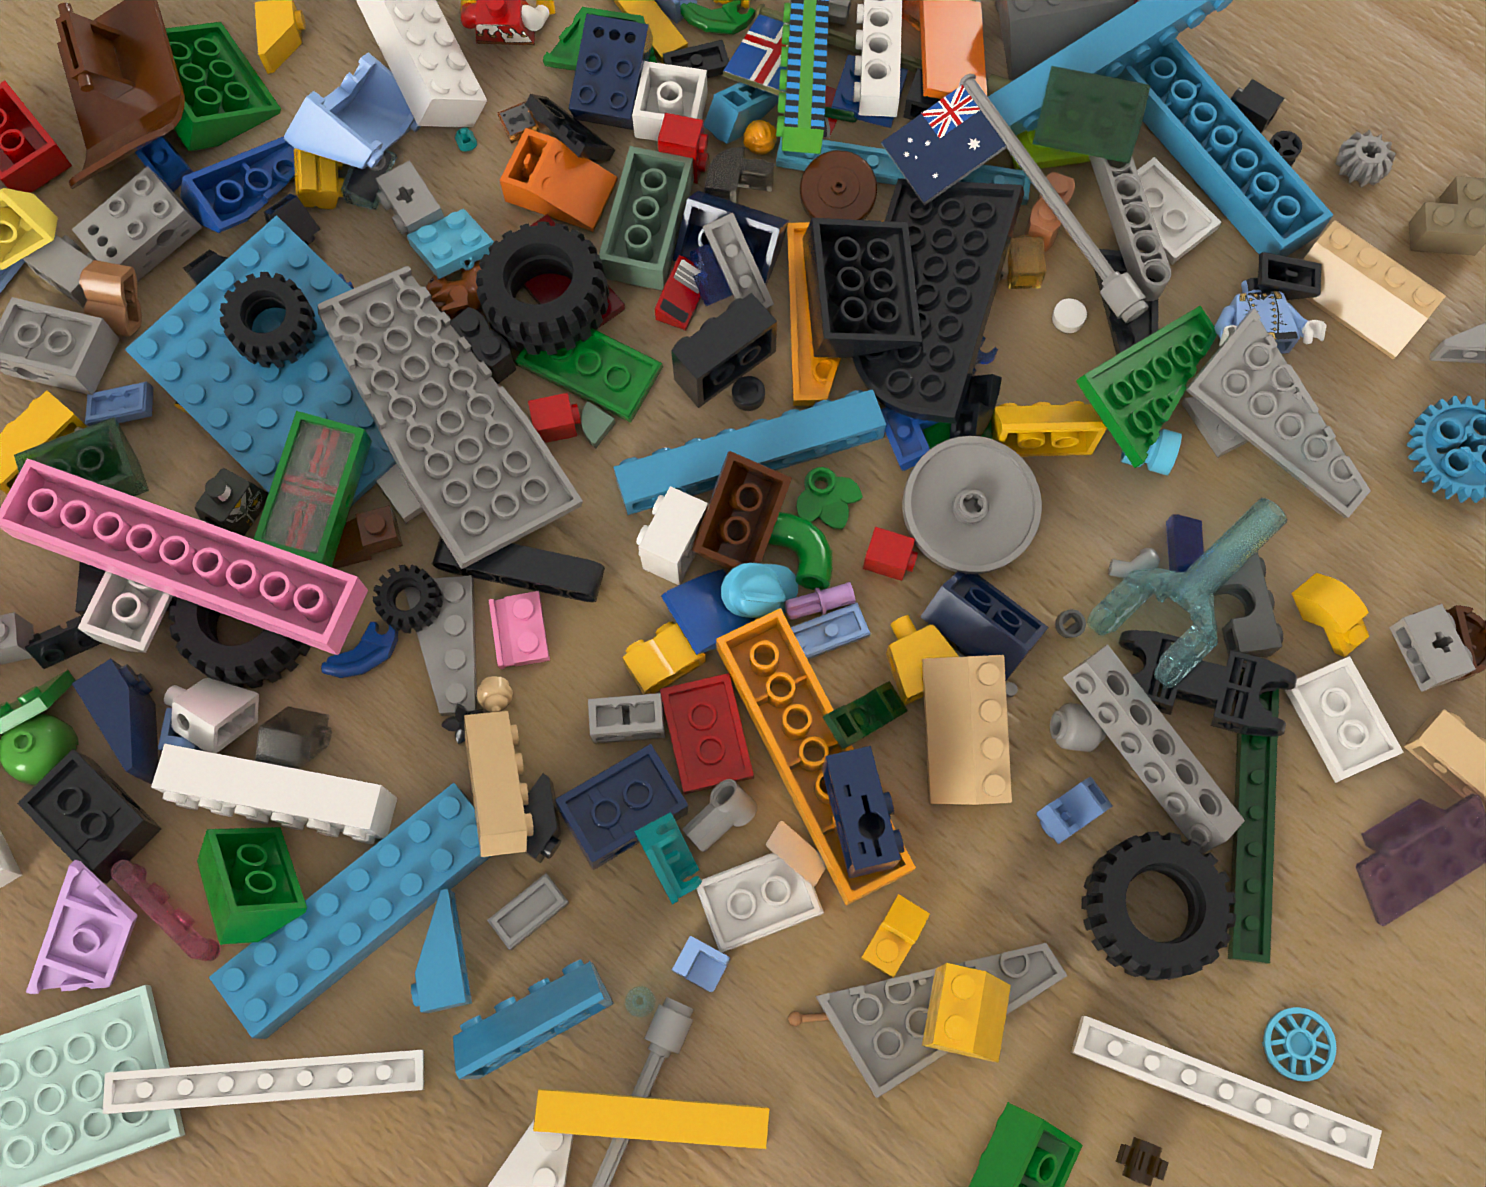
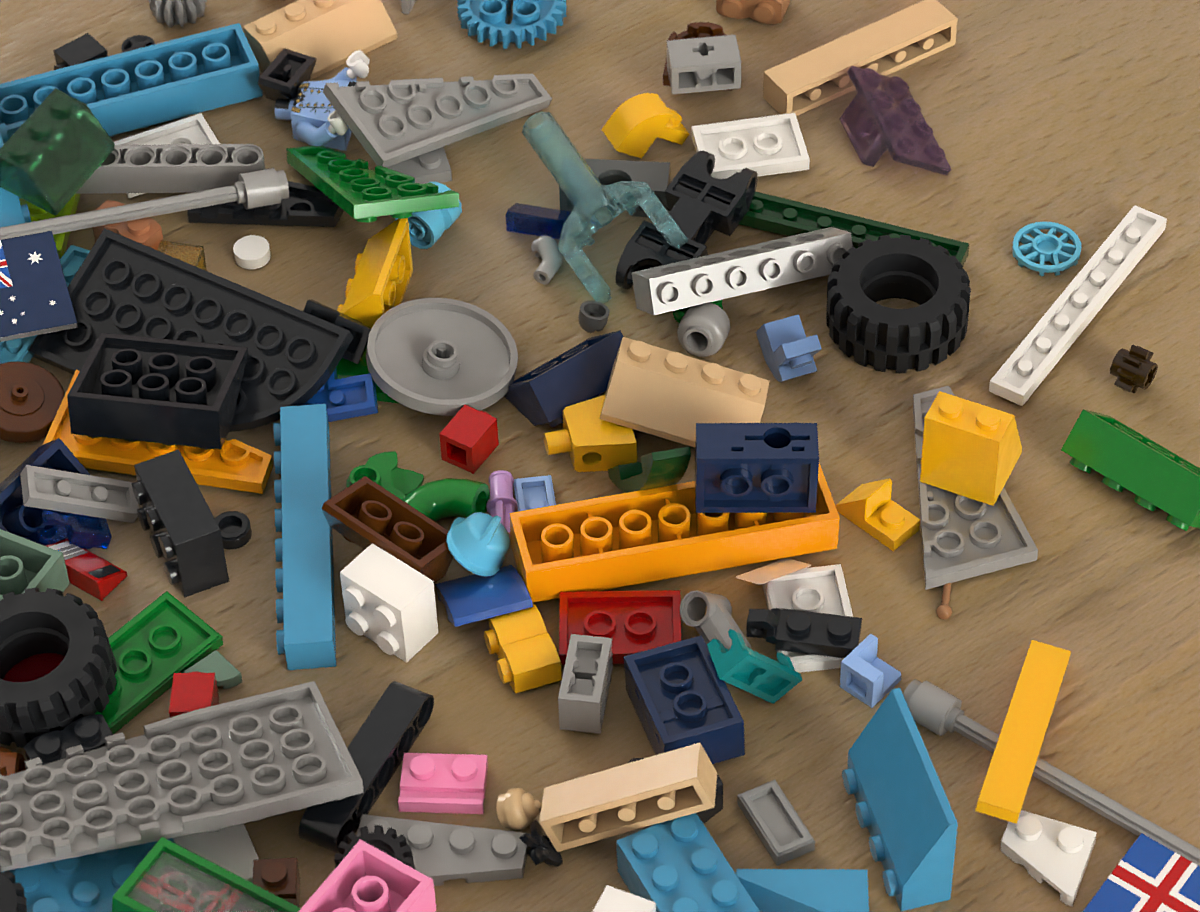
camera: 75 degrees left, 25 degrees down
none -> black hinge [746,608,862,658]

